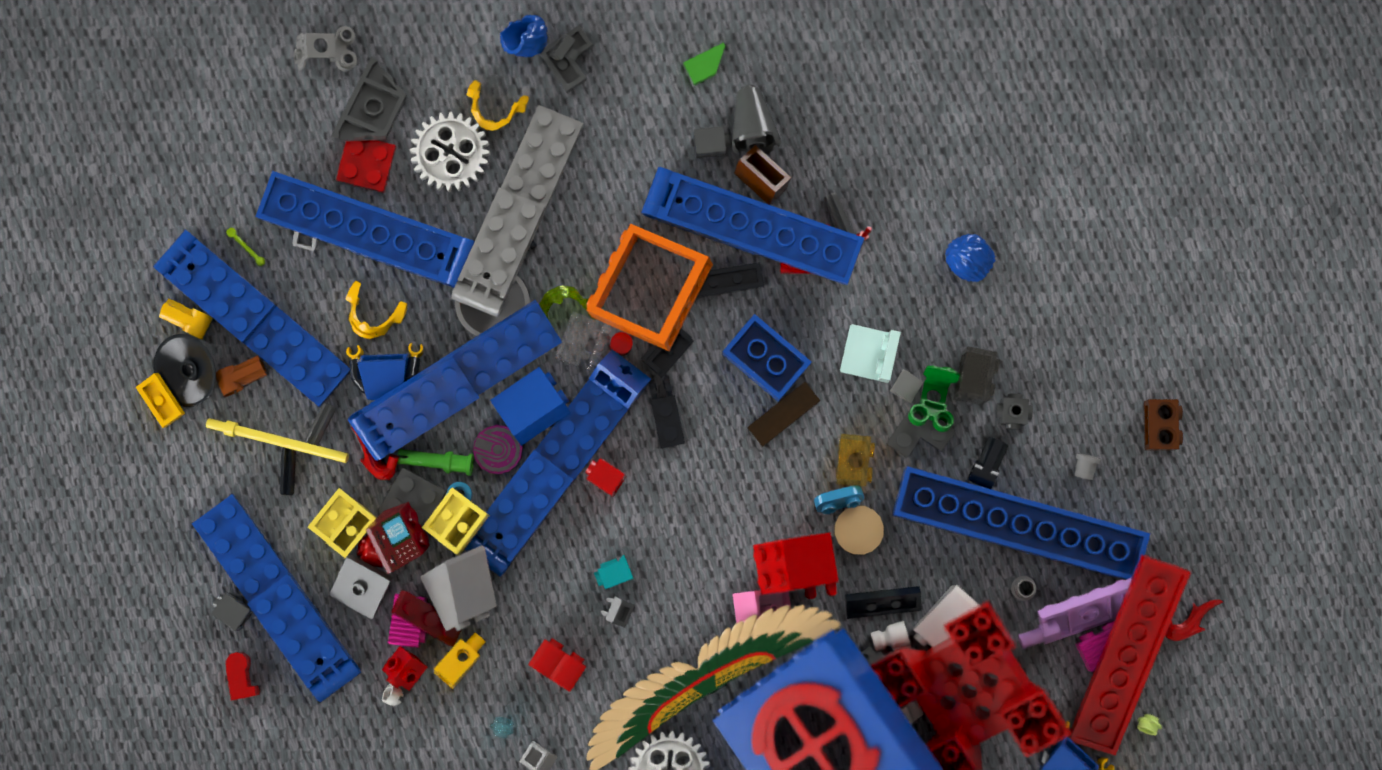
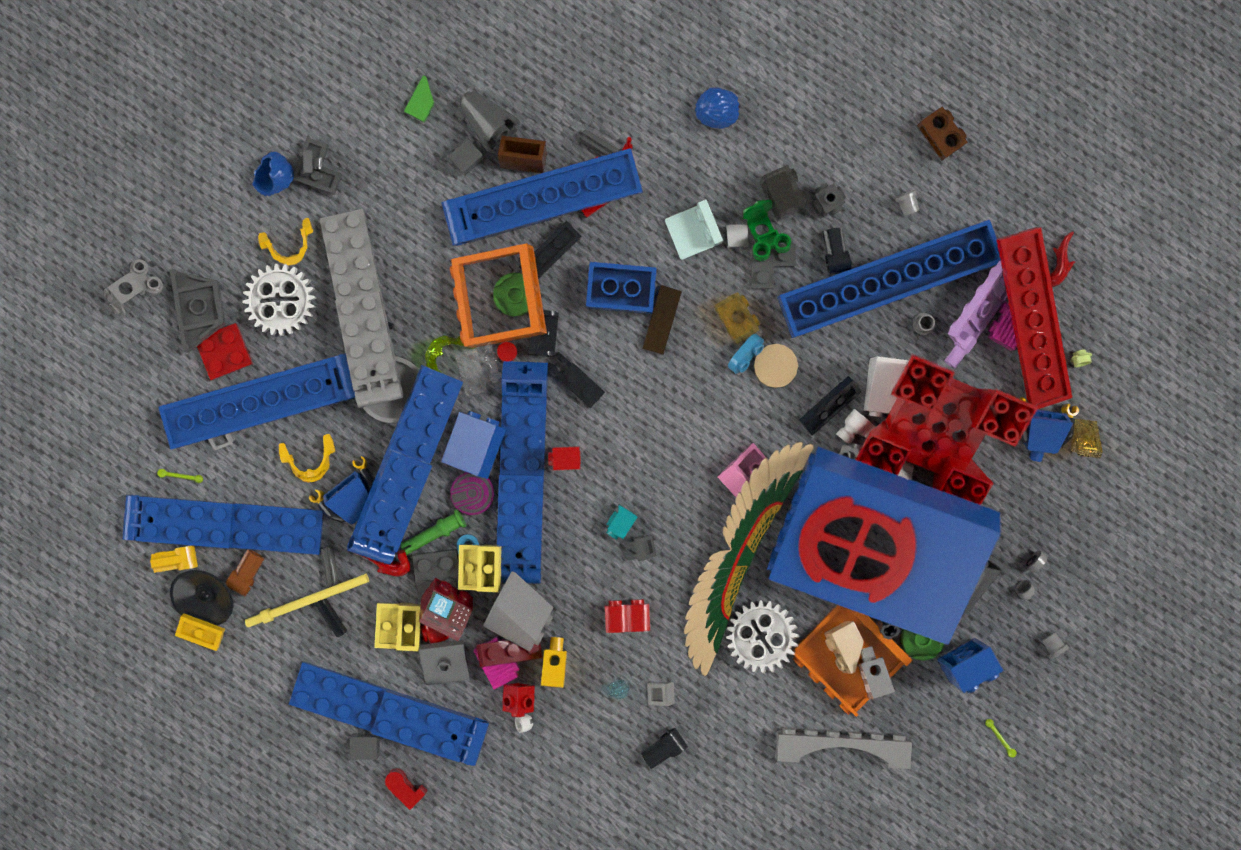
camera: 40 degrees left, 5 degrees up
red container [753,532,839,599] -> none
none -> bright green tile [493,273,528,317]

